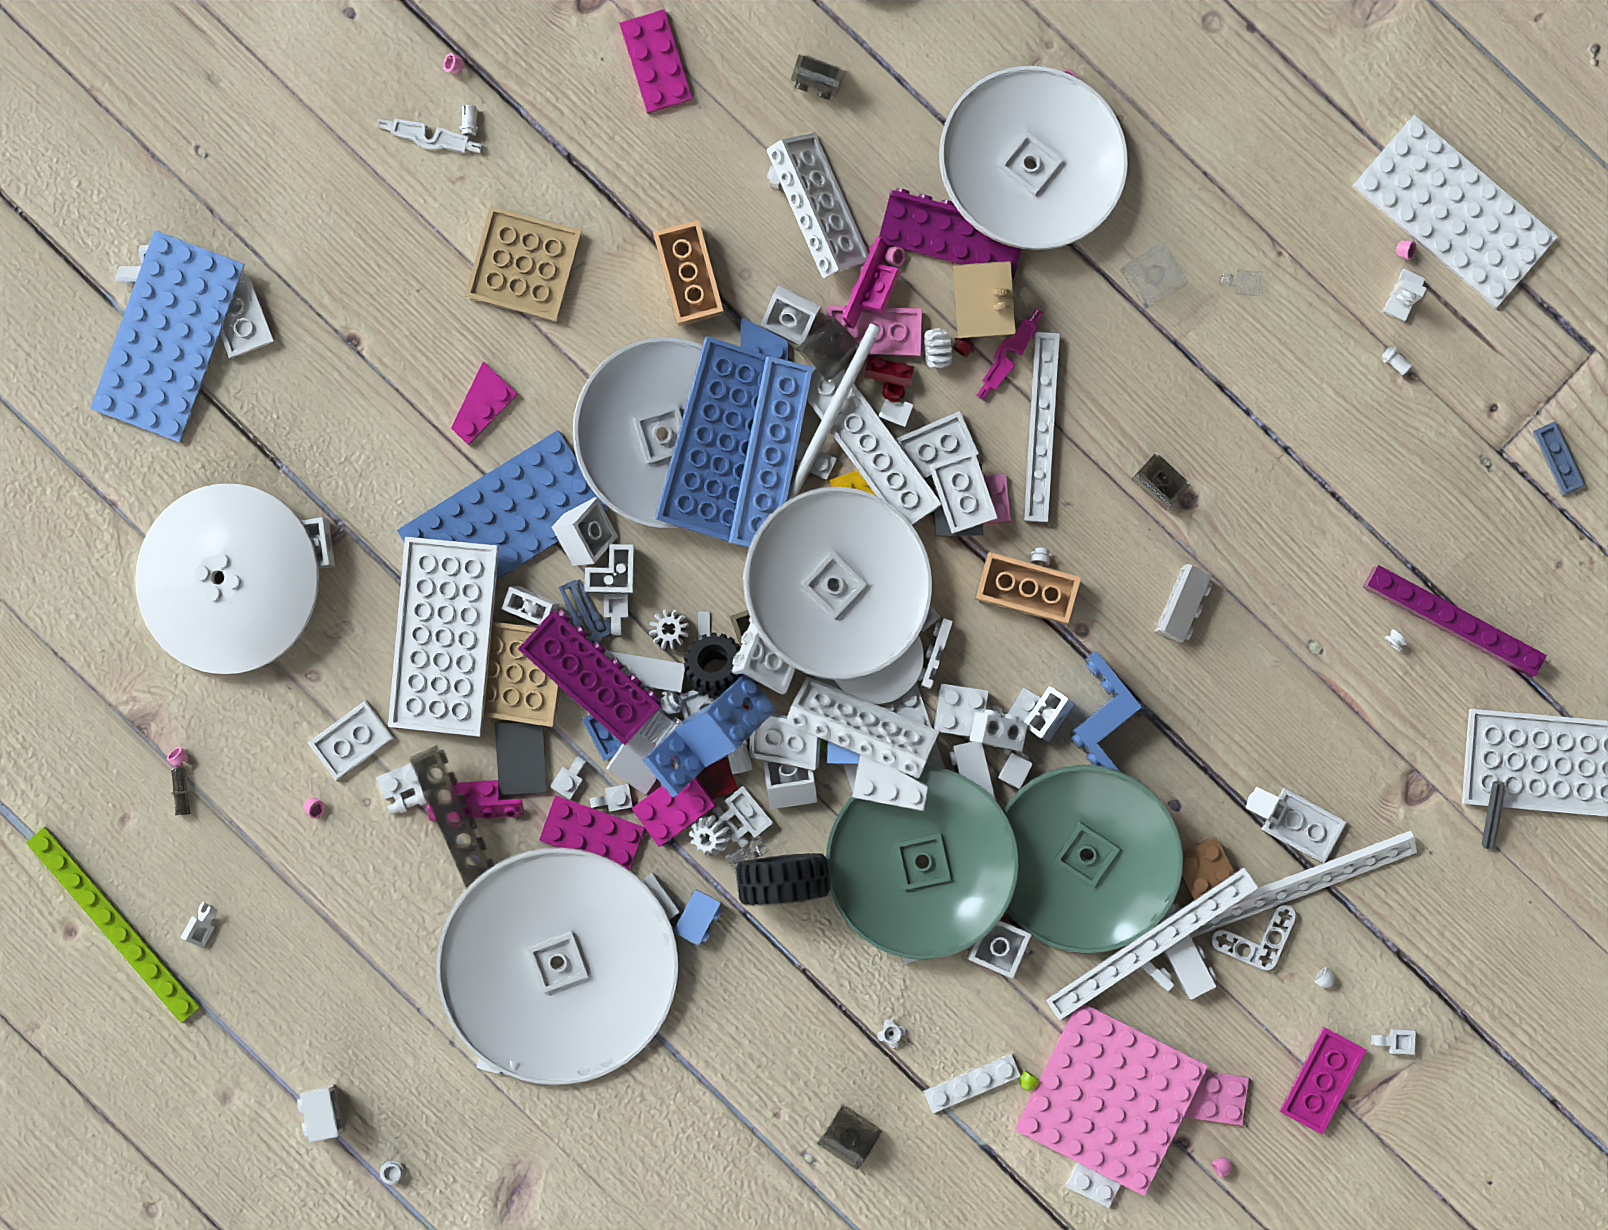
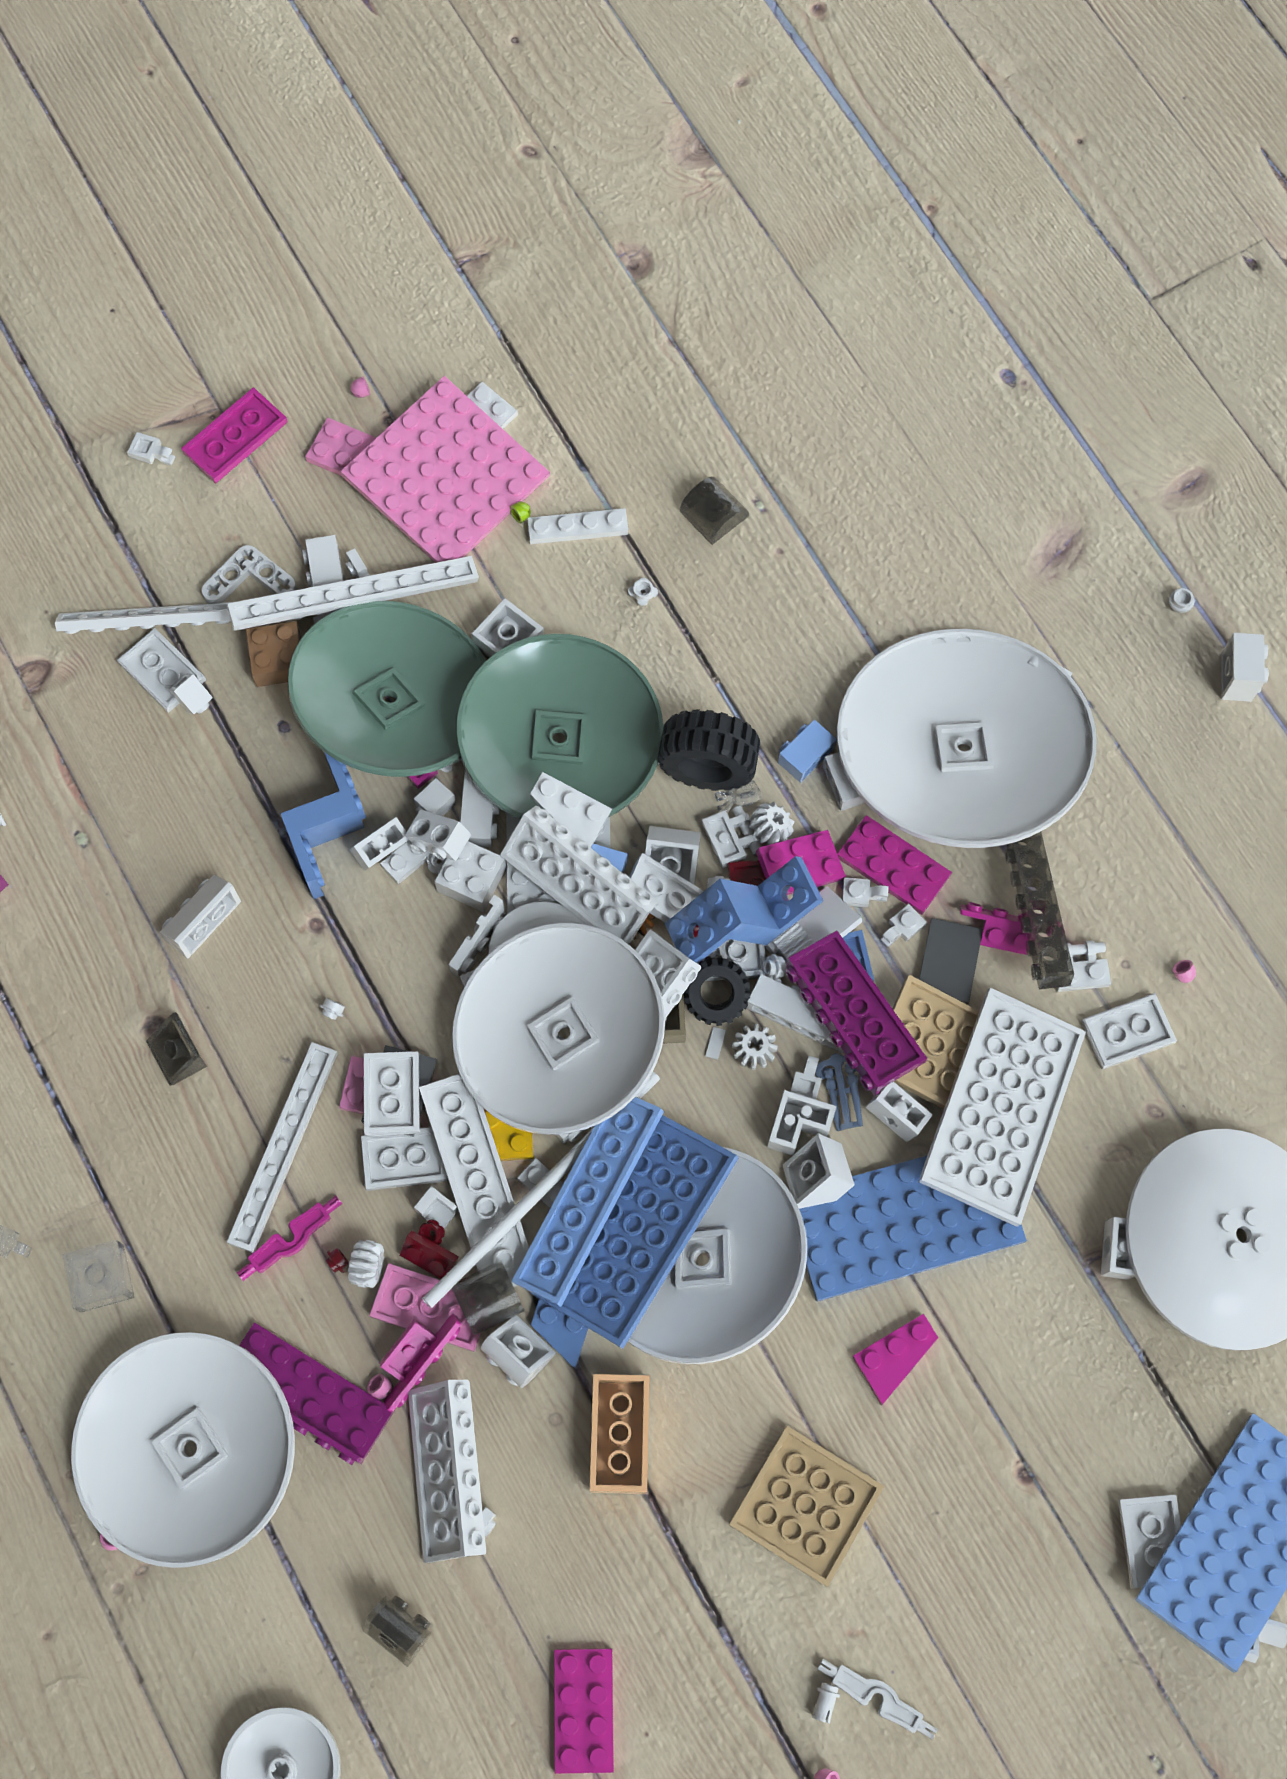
camera: 160 degrees left, 15 degrees down
tan piece [953,261,1015,338] -> none
light nougat brick [975,552,1081,625] -> none
white hinge [1314,967,1335,988] -> none

